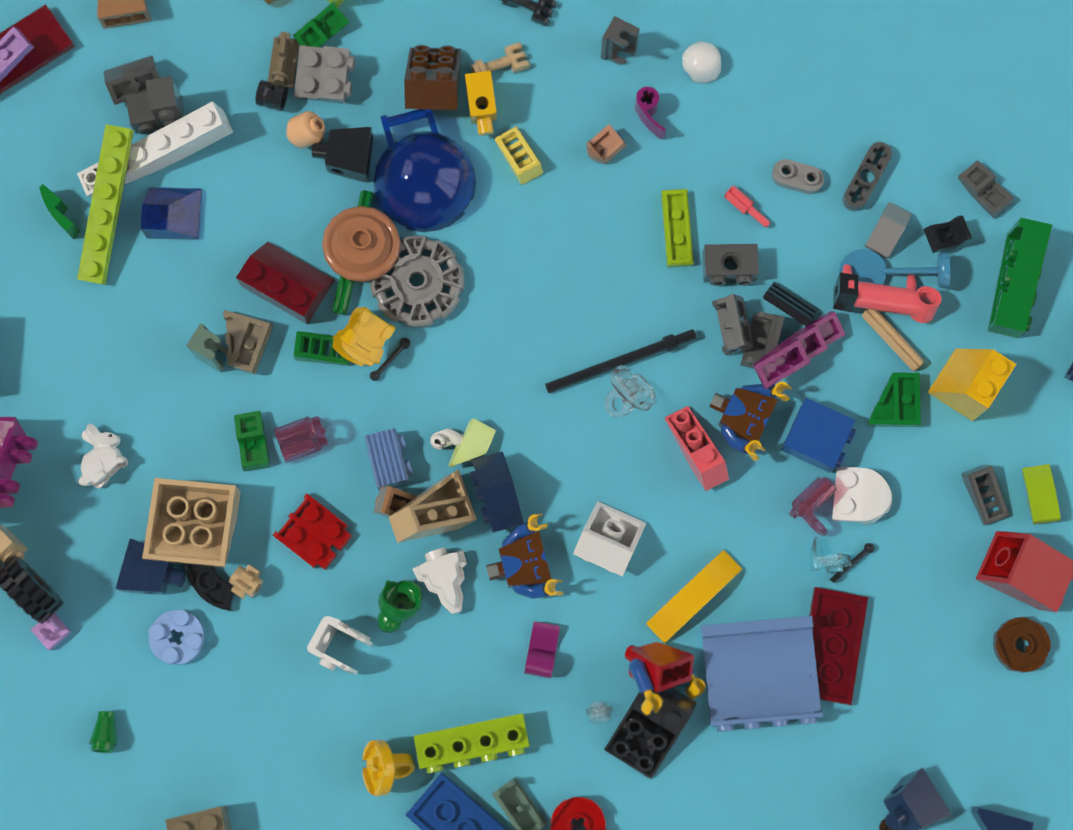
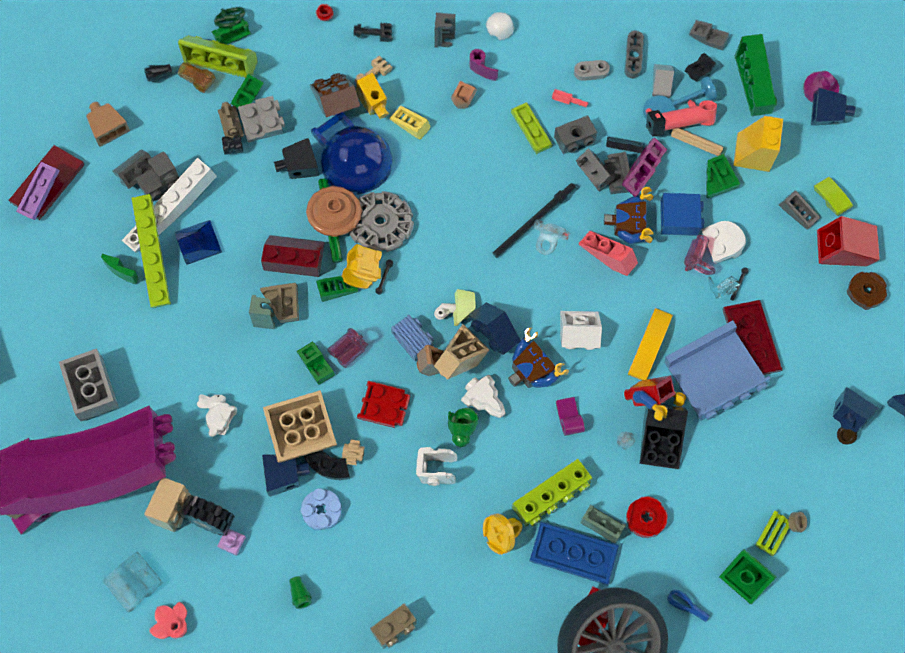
camera: 25 degrees left, 10 degrees down
light nougat head [286,111,325,149] -> none

